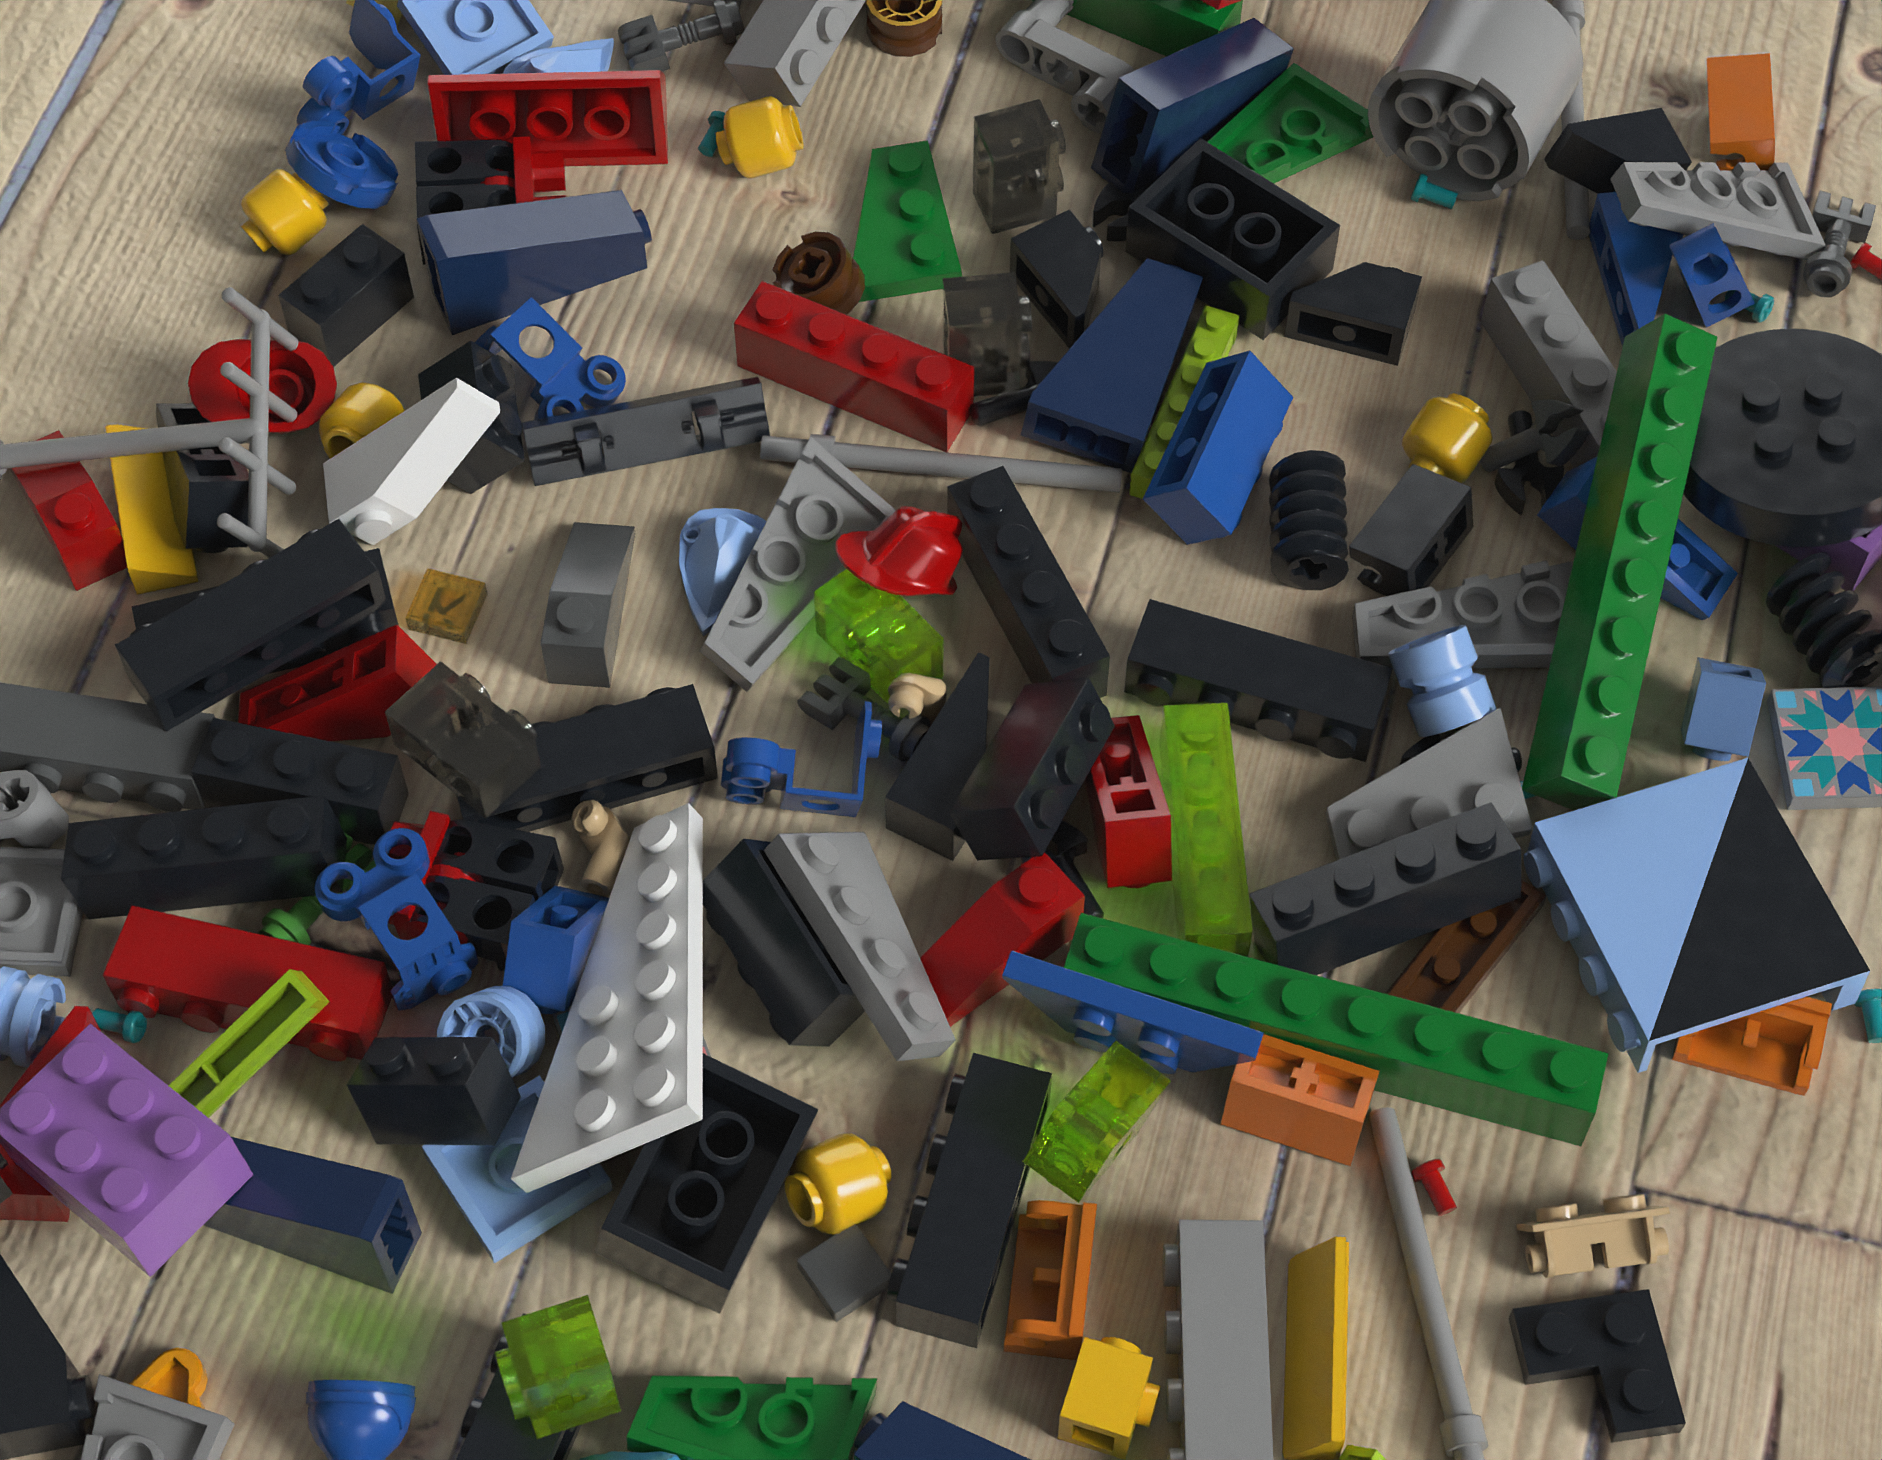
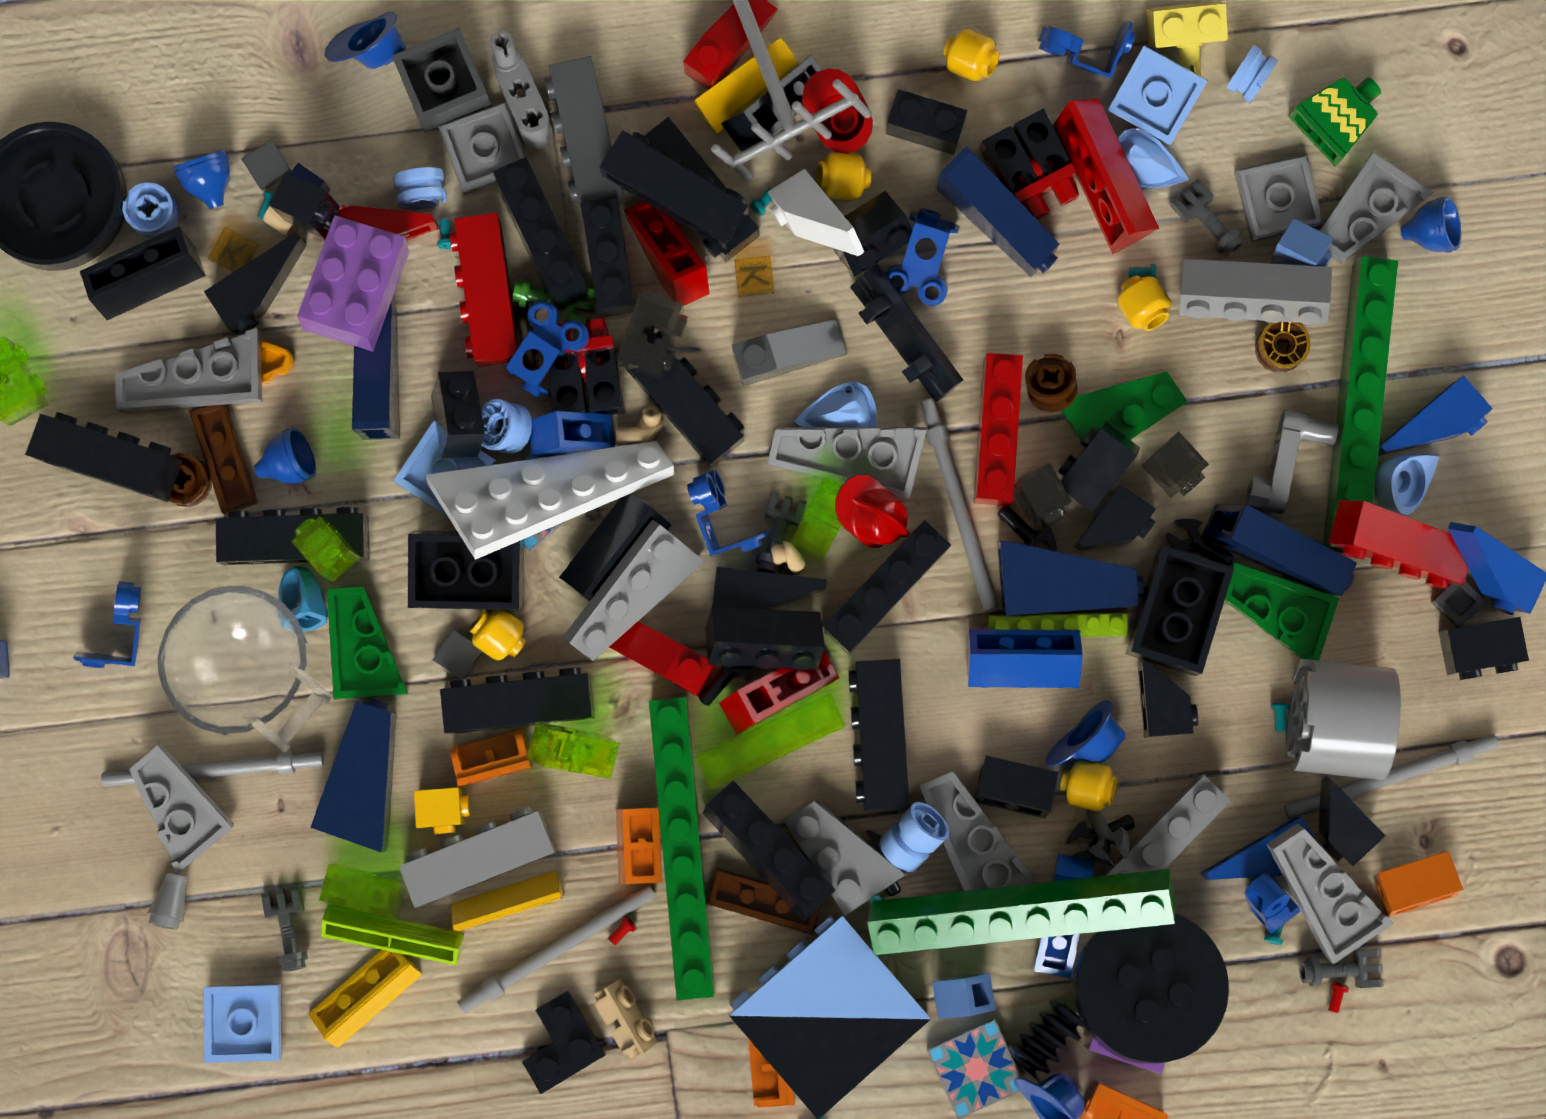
camera: 70 degrees right, 25 degrees up
lime piece [168,969,330,1118] -> none
blue tile [285,120,398,209] -> none
blue wing [1002,951,1264,1074] -> none
black piece [1269,450,1349,590] -> none
none -> blue piece [1045,700,1126,766]
none -> black brick [1057,421,1140,512]

